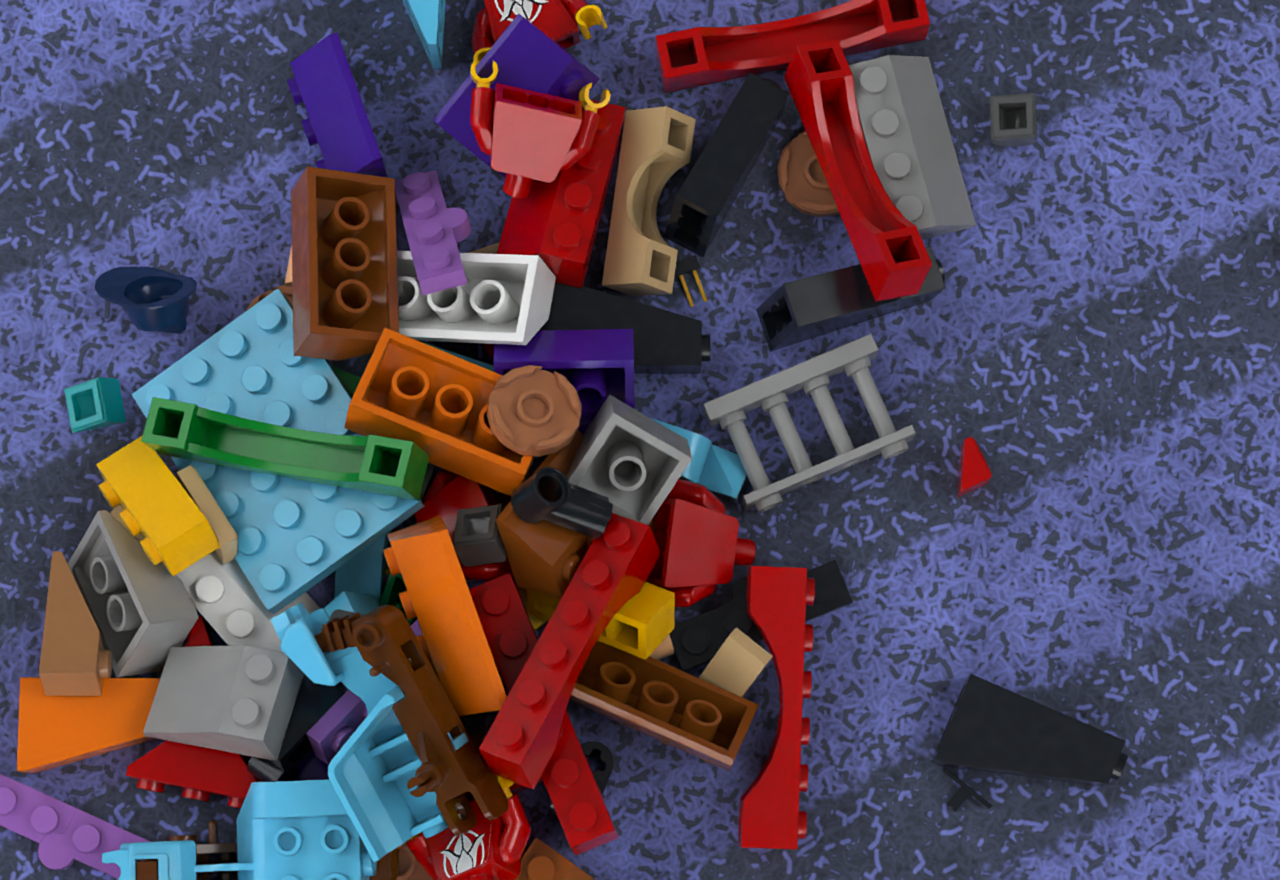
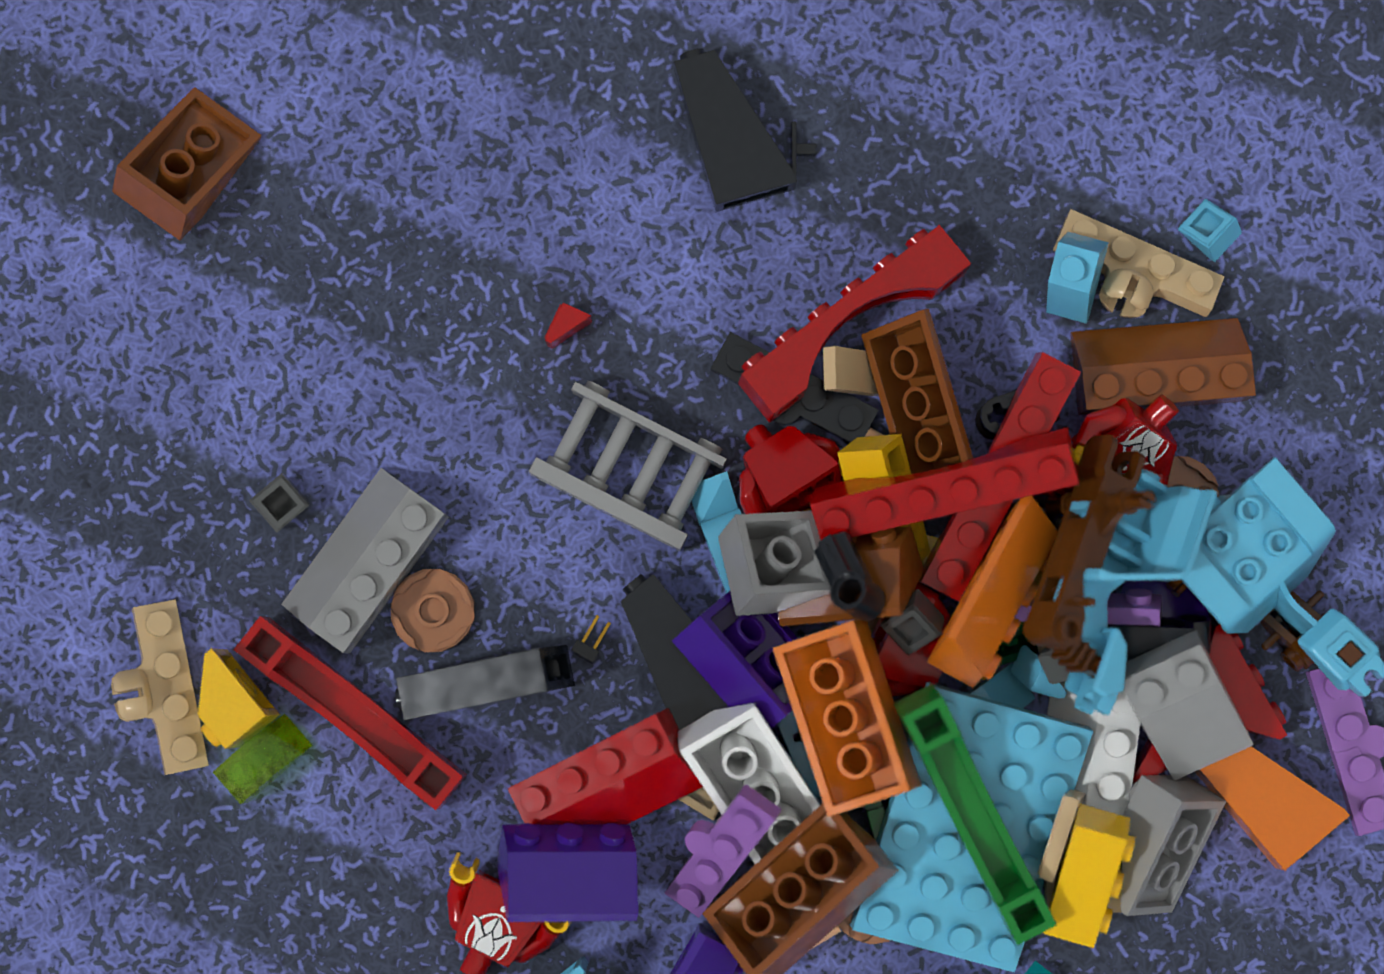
camera: 130 degrees left, 5 degrees up
medium nougat slope [39,551,112,696] -> none
torso [470,59,611,198] -> none
nougat tile [487,365,582,457] -> none
tan arch [602,106,696,296] -> none
black slope [756,246,945,352] -> none
red arch [784,39,932,302] -> none

